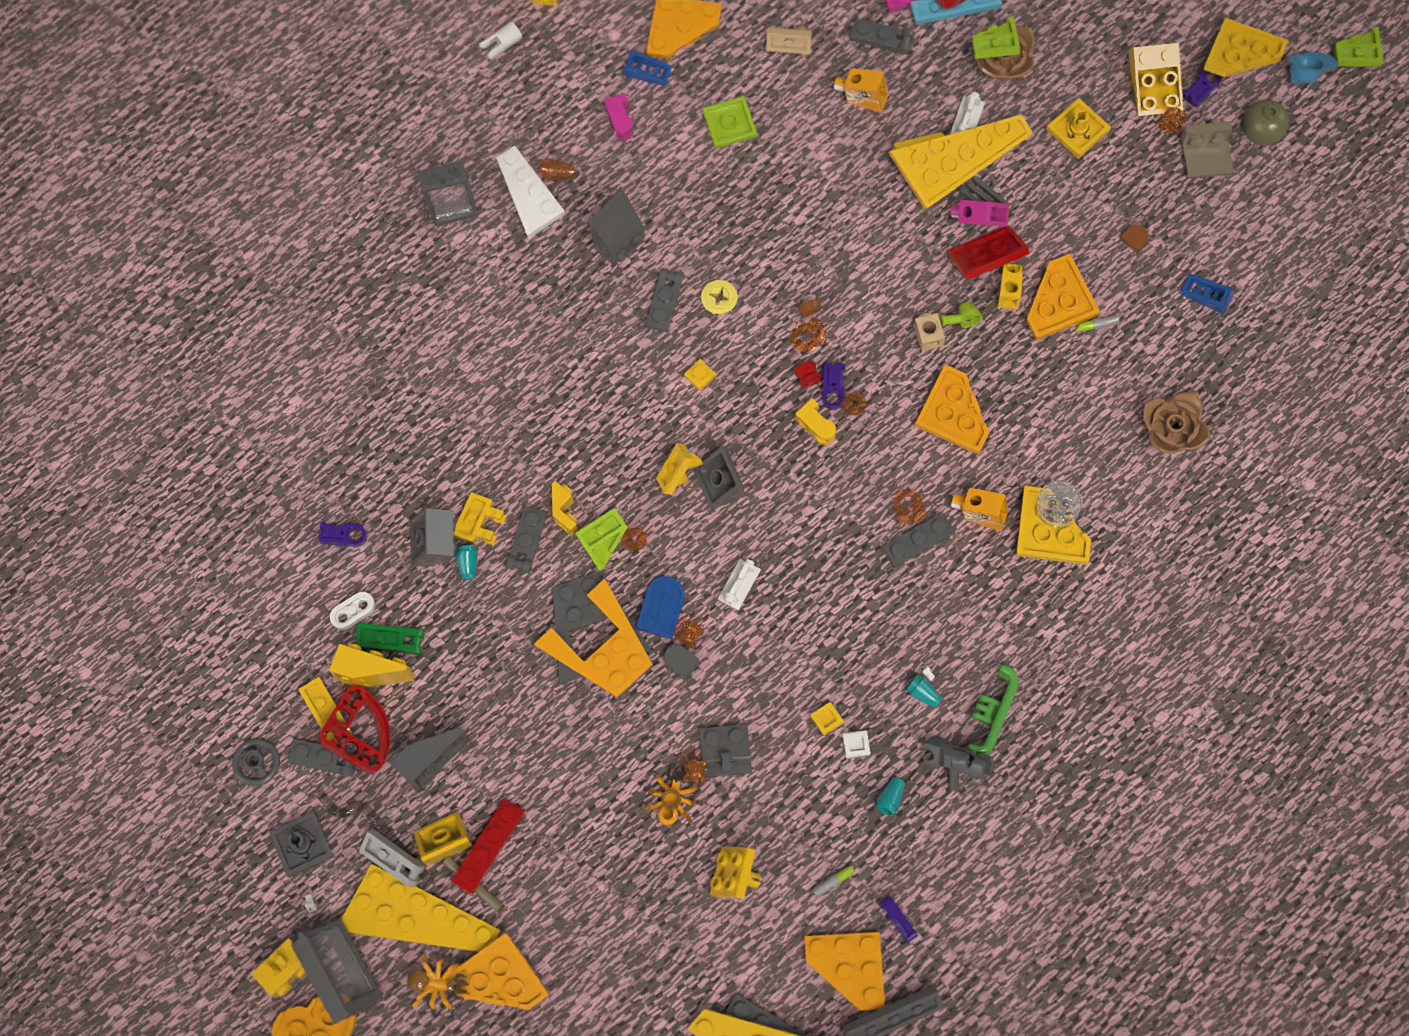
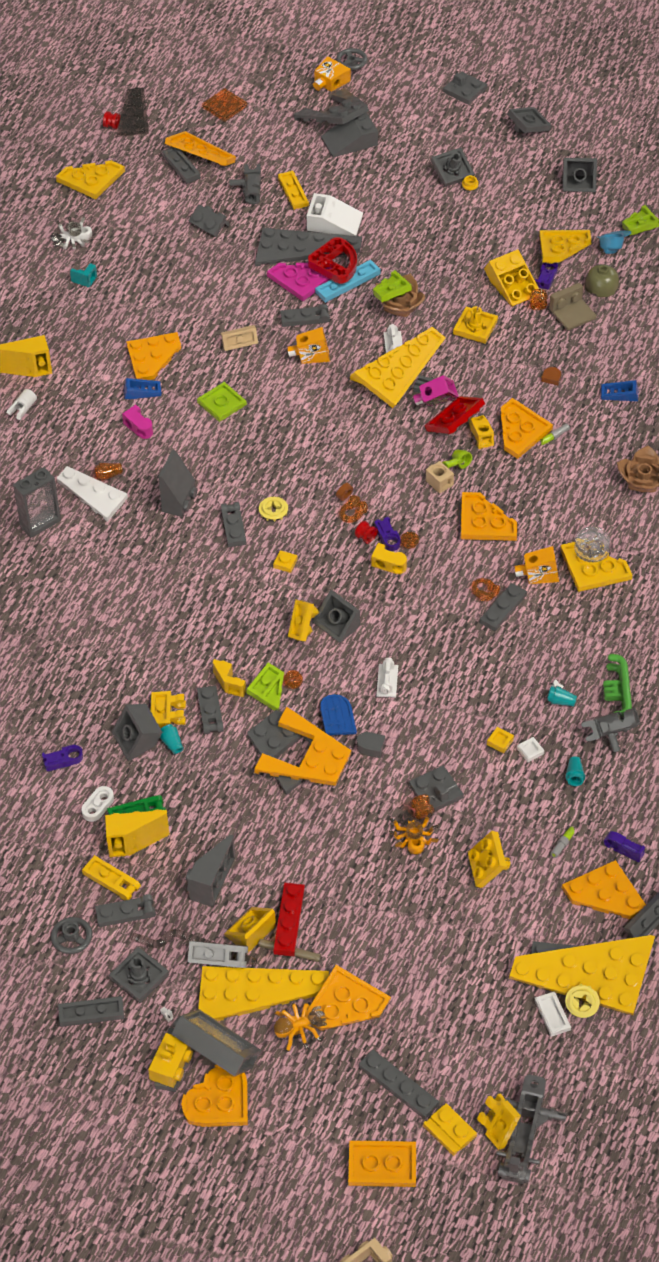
camera: 30 degrees left, 20 degrees down
red beam [318,685,391,774] -> none
clear orange wheel [675,619,704,648] -> none
none -> dark grey plate [58,996,125,1027]

